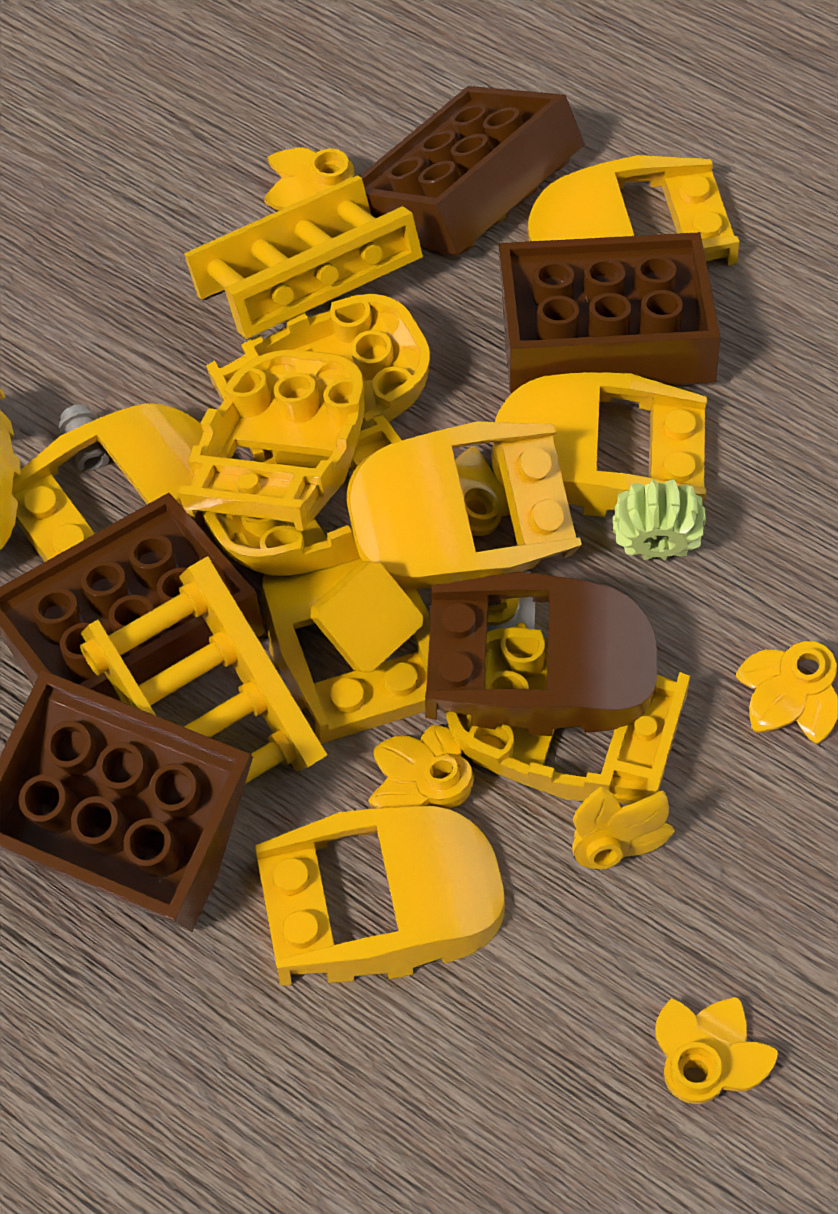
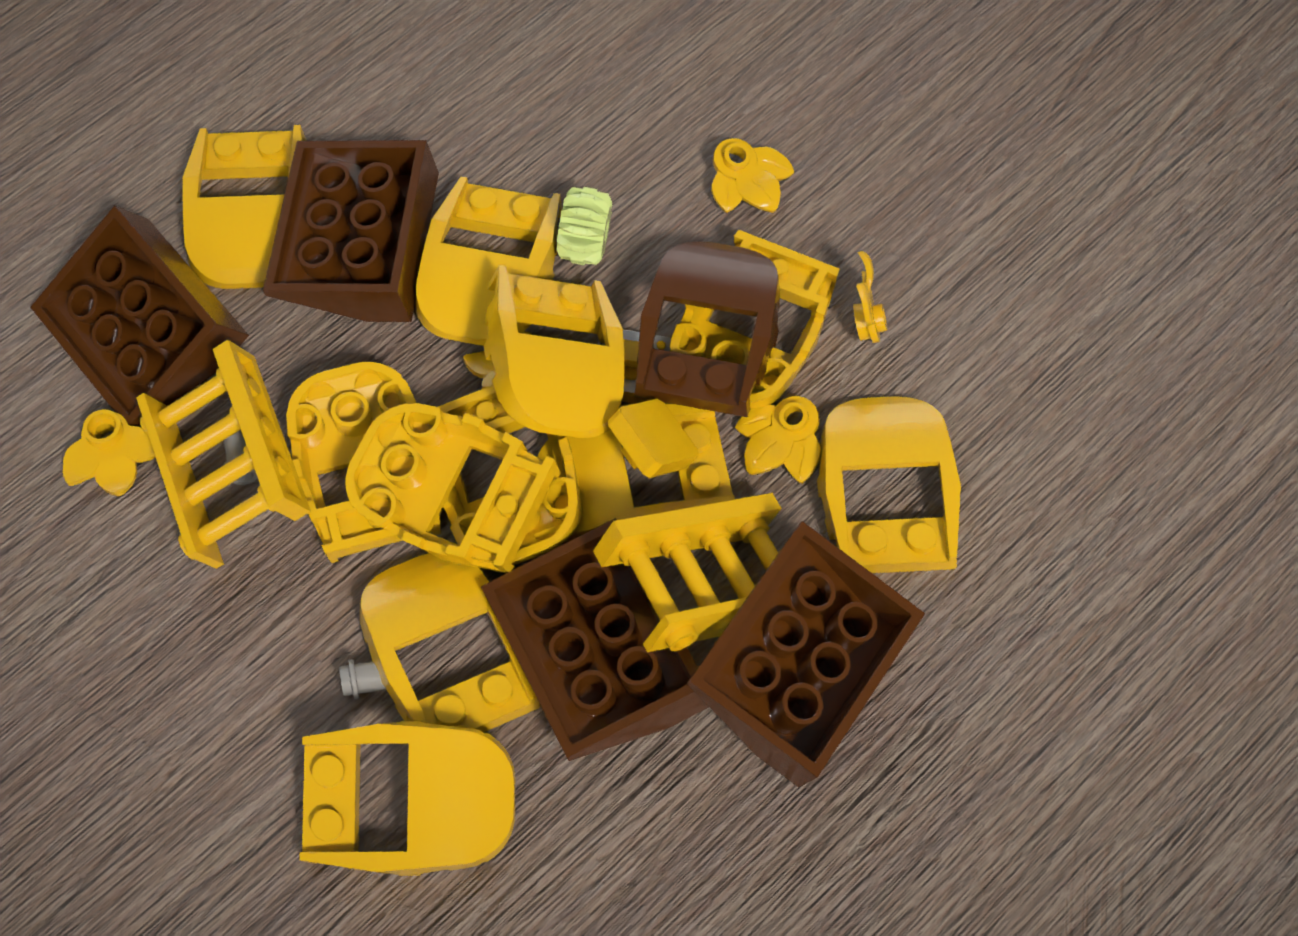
camera: 80 degrees left, 5 degrees up
yellow plate [655,997,778,1104] -> none

